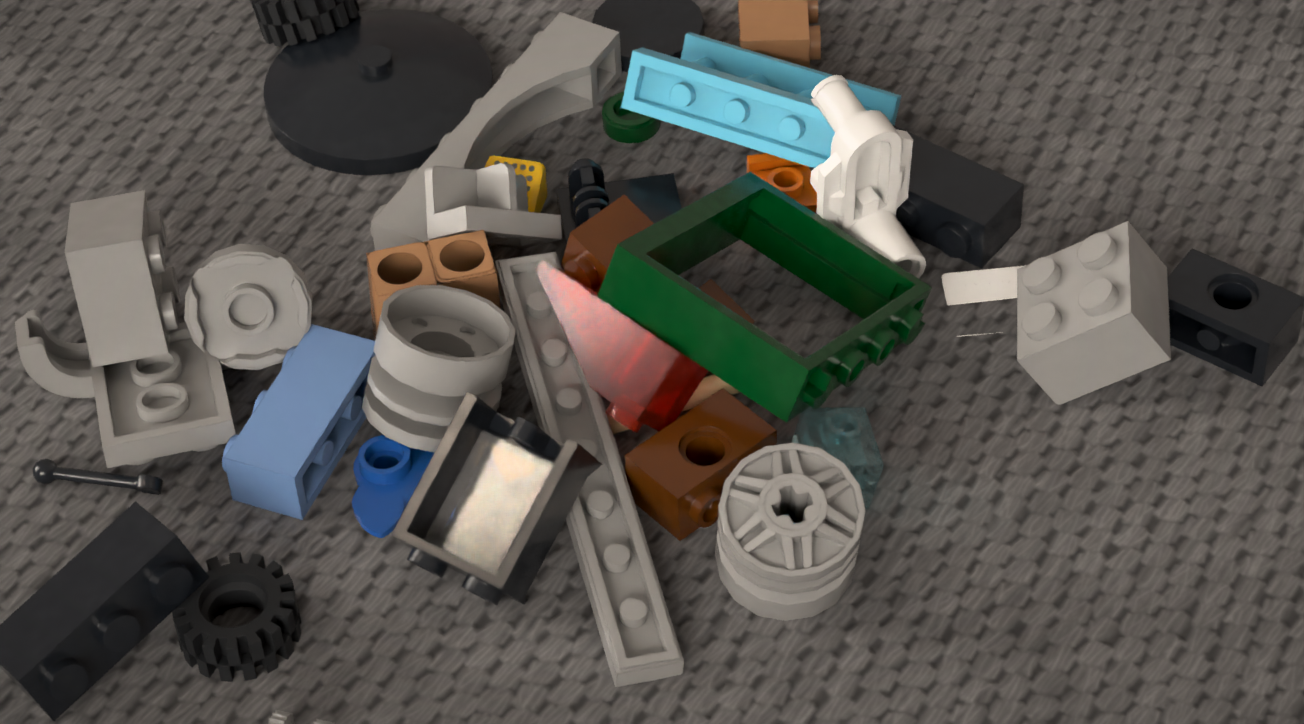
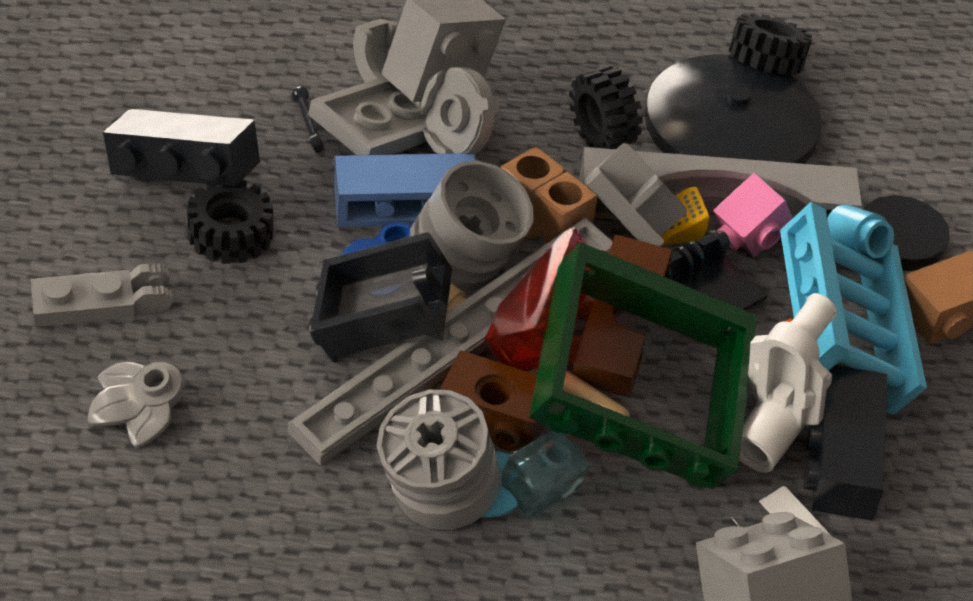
camera: 55 degrees right, 0 degrees up
none -> black tyre [569,66,643,149]
none -> bright pink brick [713,173,793,258]
none -> medium azure brick [827,204,894,259]

